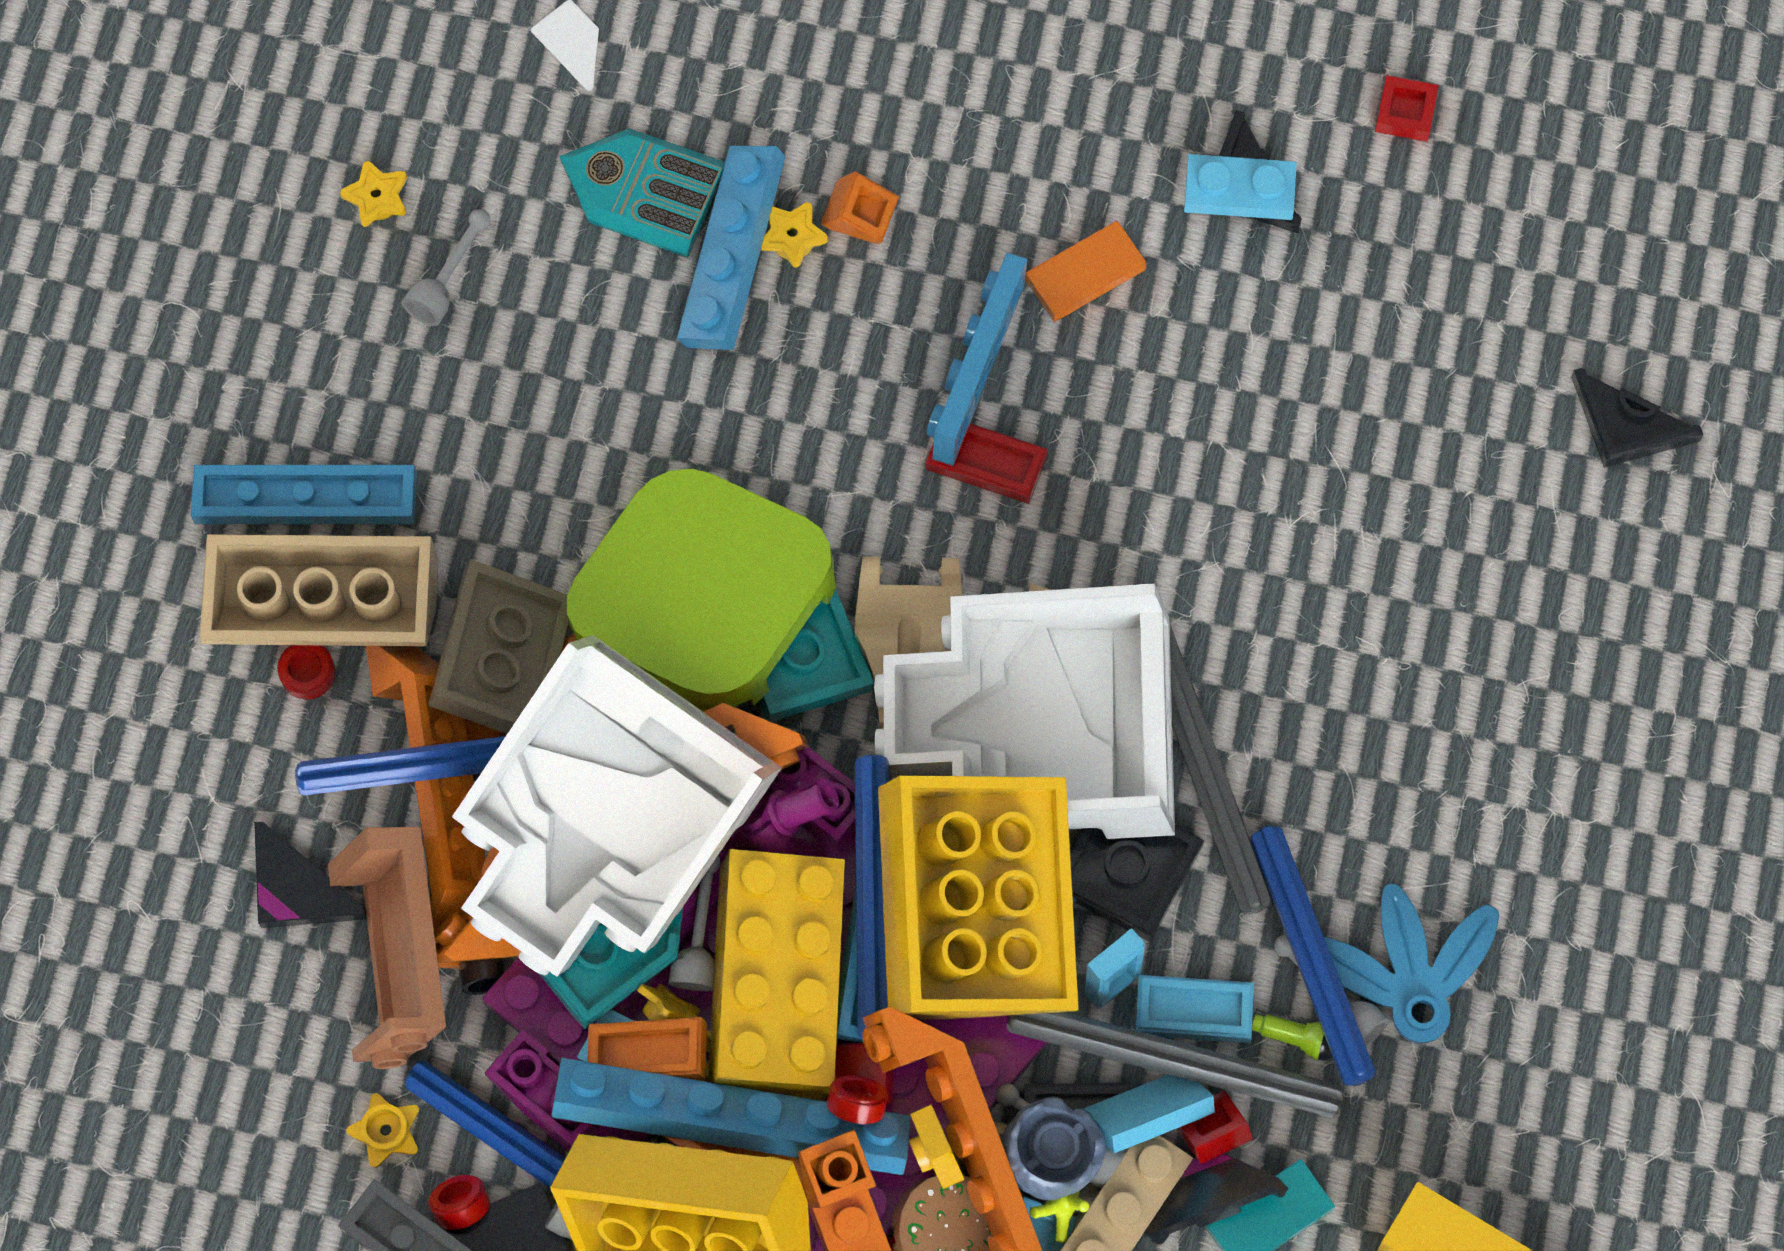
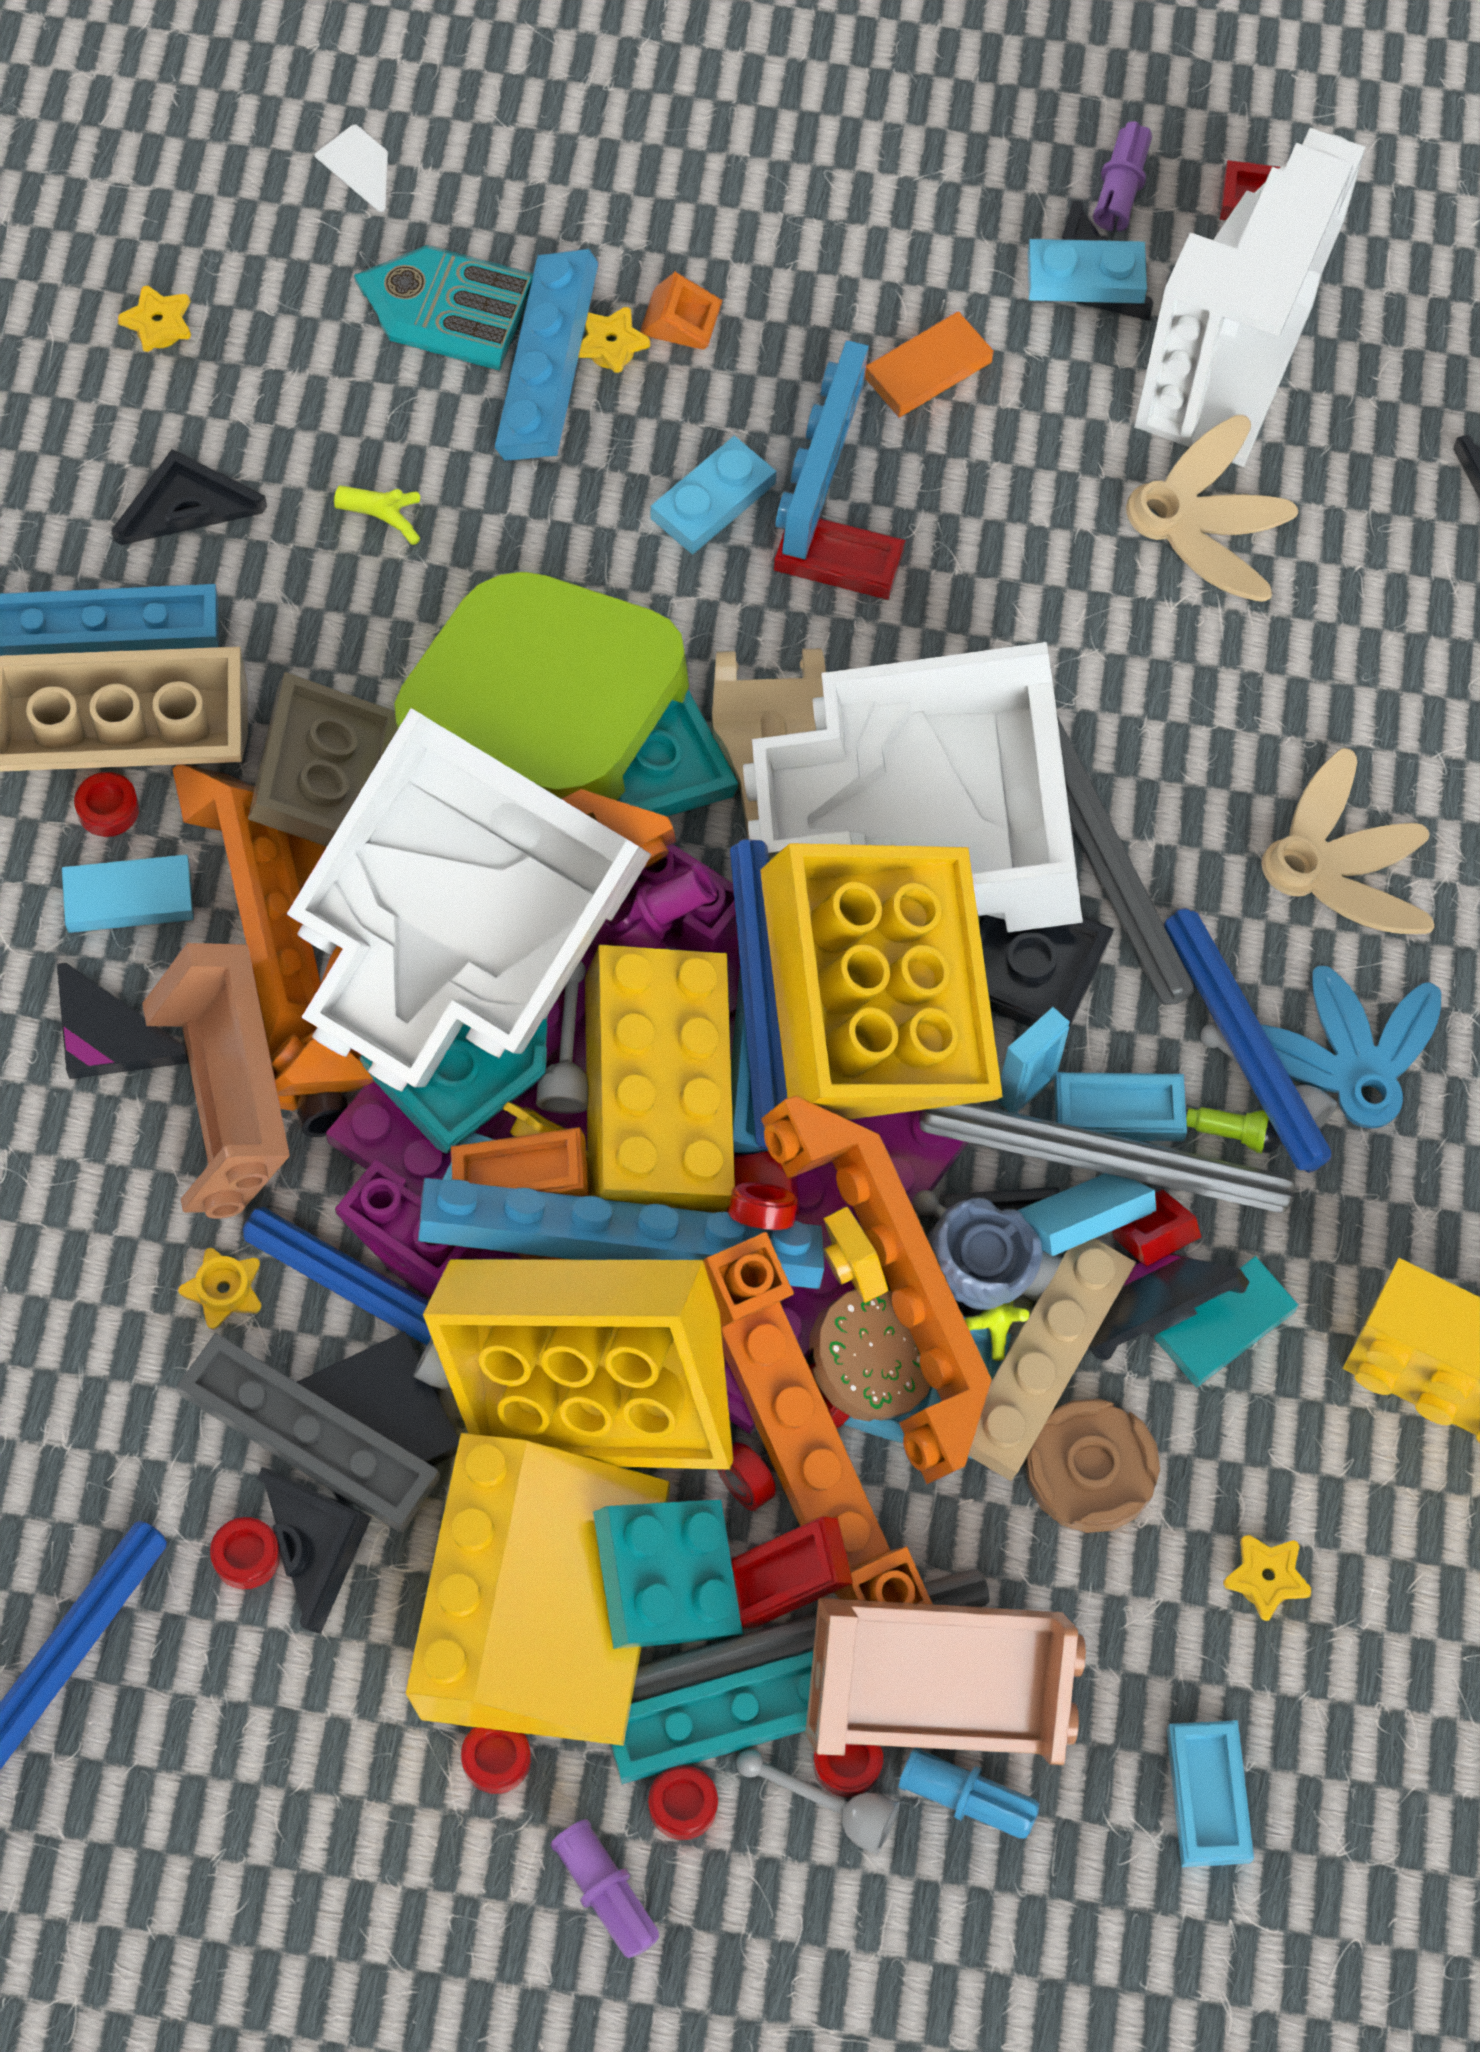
camera: 10 degrees left, 5 degrees down
blue axle [295,736,506,796] -> none
light grey hinge [402,209,490,326] -> none
red tile [428,1175,490,1230] -> none
none -> medium azure tile [62,854,194,933]
none -> black tile [111,449,267,545]
none -> neon yellow bar [334,485,421,545]
none -> medium azure plate [650,435,776,555]
none -> medium lavender axle [1093,121,1152,231]
none -> tan plant [1126,414,1298,602]
none -> white panel [1135,128,1366,467]
none -> tan plant [1262,748,1435,934]

